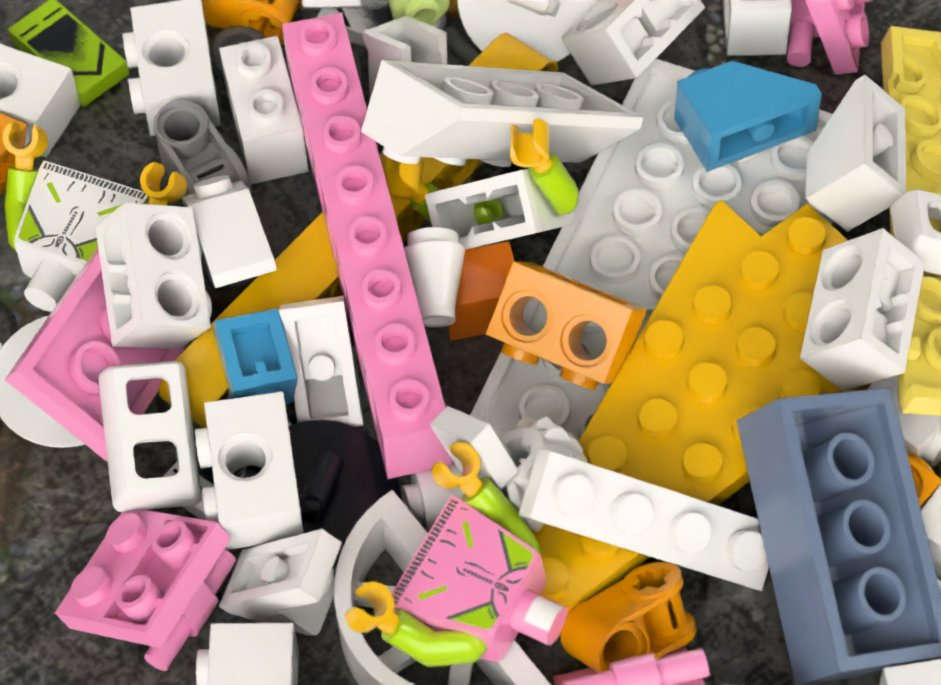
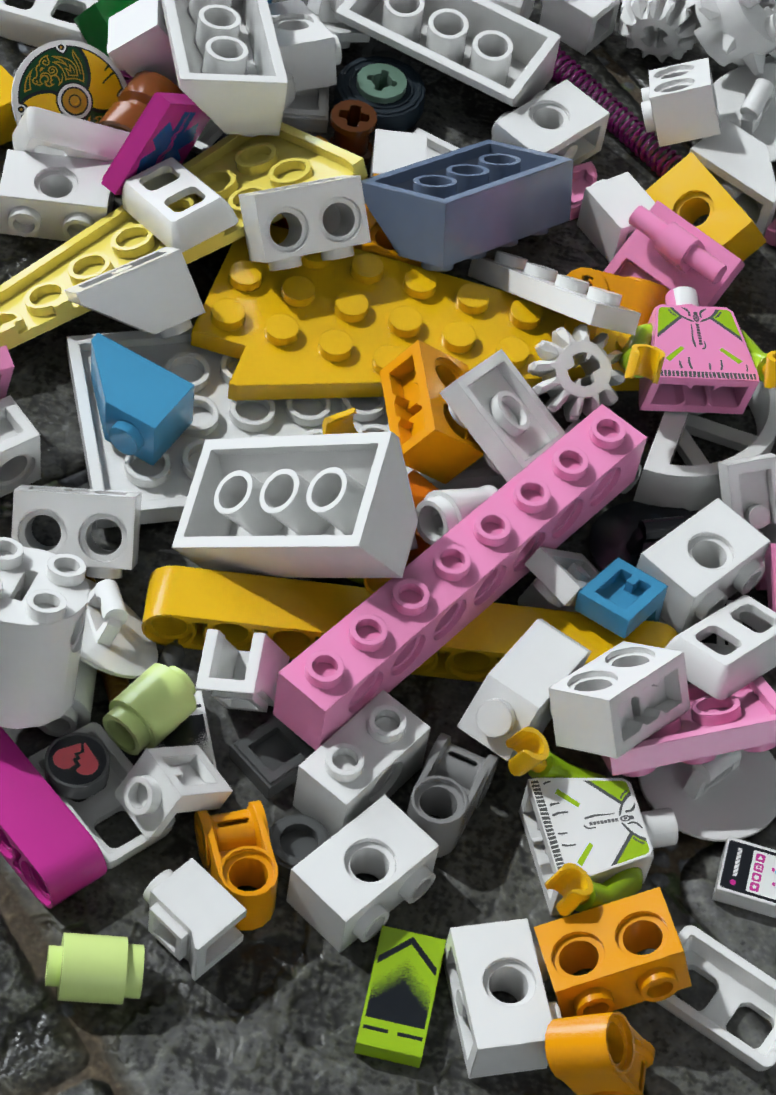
camera: 135 degrees left, 5 degrees down
white tile [429,406,519,490] -> none
none -> white plate [440,349,566,482]

